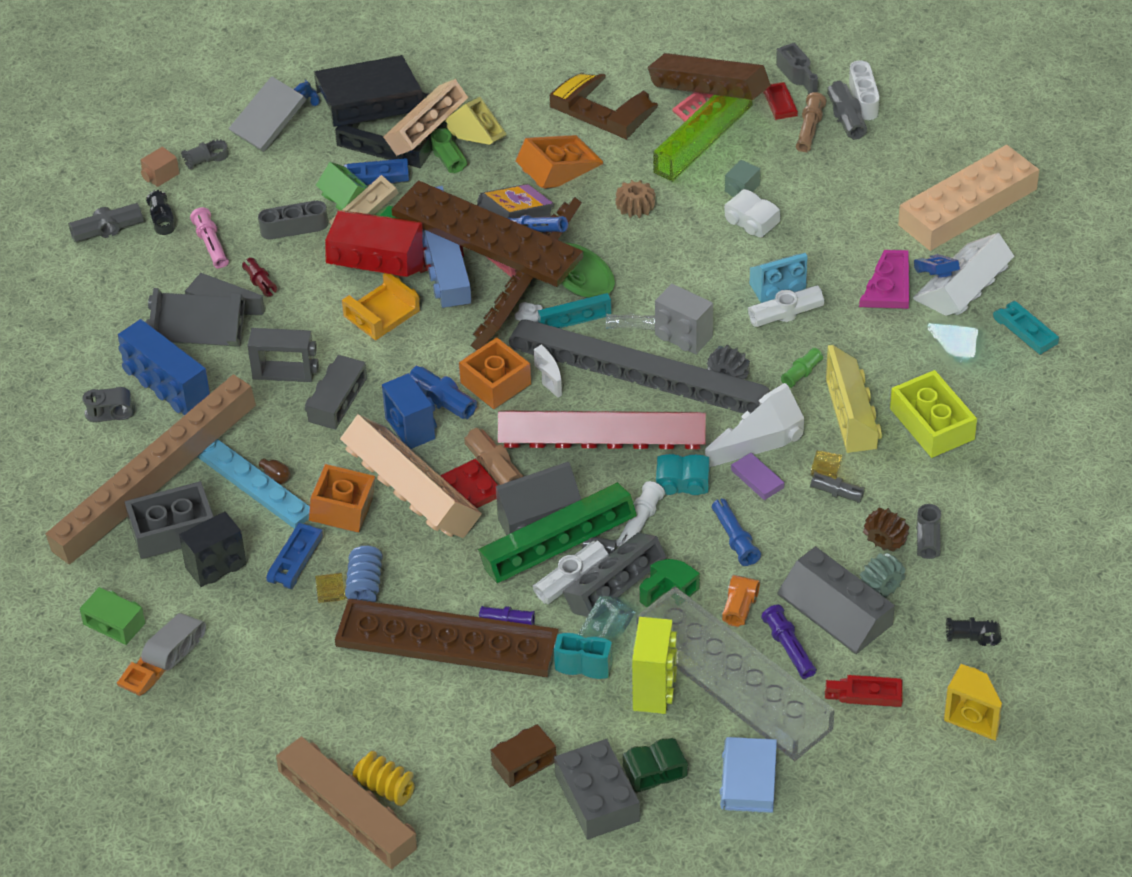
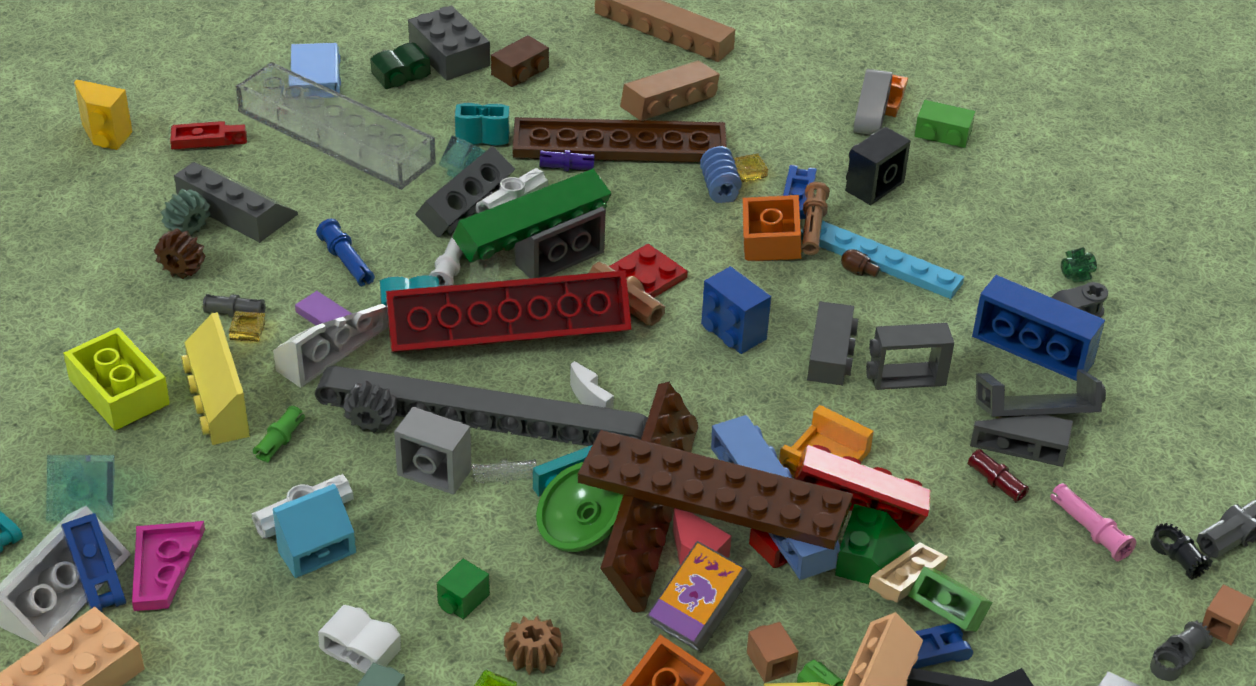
camera: 165 degrees right, 5 degrees down
medium nougat brick [45,374,256,565] -> none
dark grey brick [125,481,213,559] -> none
dark grey beam [258,200,328,240] -> none
light nougat brick [340,414,482,538] -> none
yellow piece [352,751,414,806] -> none
blue piece [410,366,477,419] -> none
orange brick [459,337,531,409] -> none
blue pin [508,215,568,232] -> none
neon yellow brick [632,617,677,714] -> none
green brick [639,559,700,608] -> none
orange piece [722,575,760,627] -> none
dark purple pin [761,604,817,679] -> none
dark grey piece [916,504,941,559] -> none
black connector [946,617,1002,646] -> none
none -> green brick [437,558,490,620]
none -> medium nougat brick [620,60,720,121]
none -> nougat brick [746,622,799,683]
none -> medium nougat pin [801,182,830,255]
none -> clear green gear [1061,247,1097,283]

